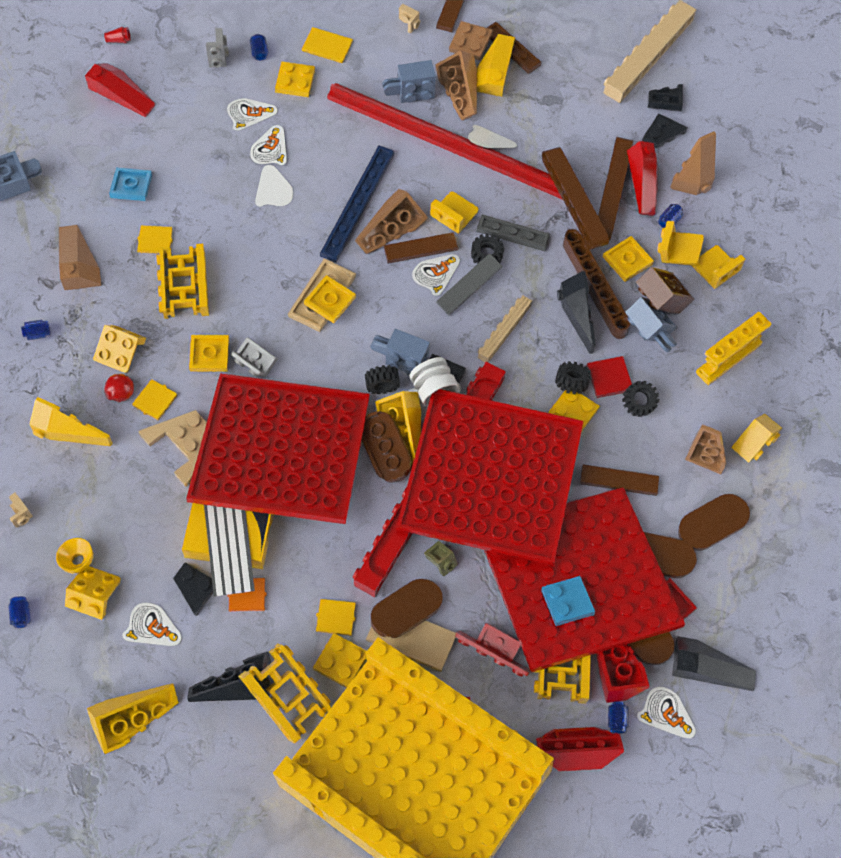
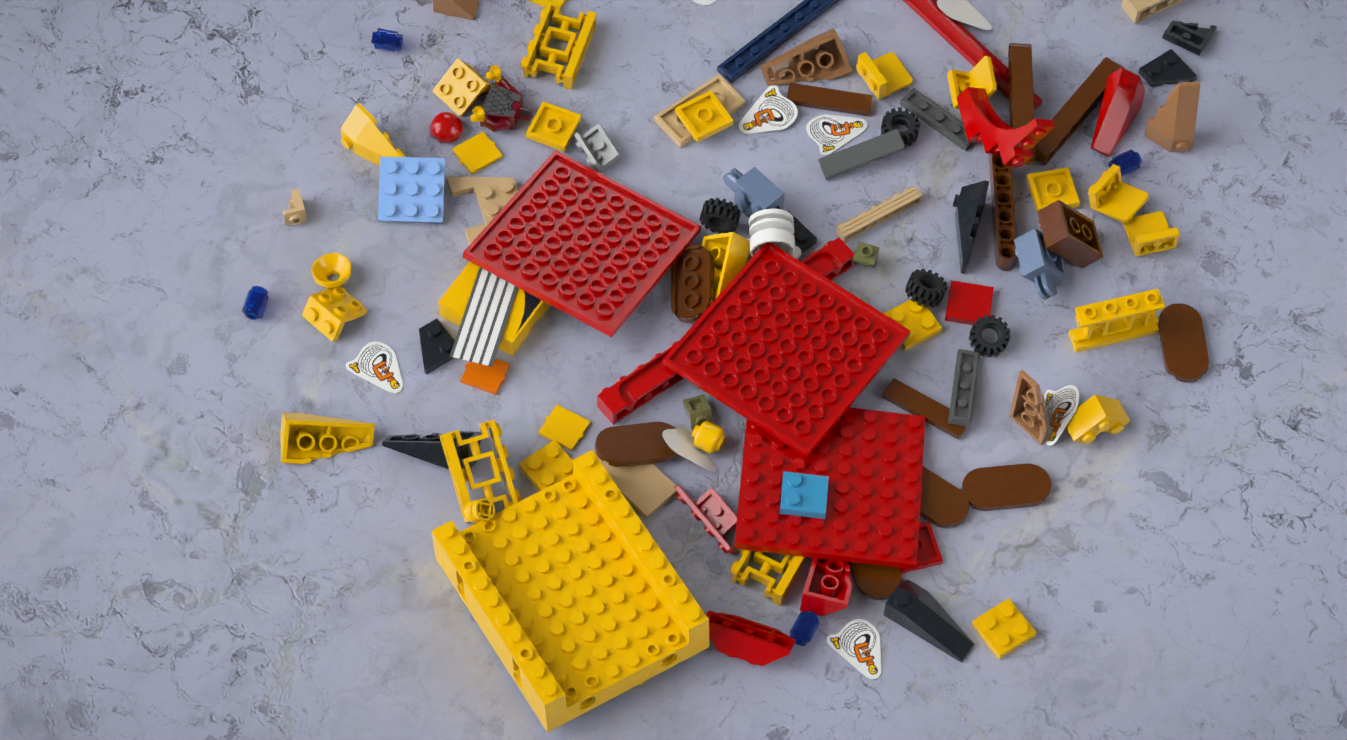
camera: 25 degrees right, 5 degrees down
none -> light blue plate [378,156,445,223]
none -> yellow wheel [464,498,495,523]
none -> torso [471,65,533,132]
none -> white sticker [662,424,717,472]
none -> yellow head [691,421,726,454]
none -> sticker [739,85,798,134]
none -> olive bracket [853,241,880,268]
none -> yellow bracket [947,56,997,109]
none -> dark grey tile [948,349,980,427]
none -> red arch [956,87,1055,168]
none -> yellow plate [971,598,1037,659]
none -> sticker [1044,385,1079,445]
none -> reddish brown tile [1158,303,1209,382]

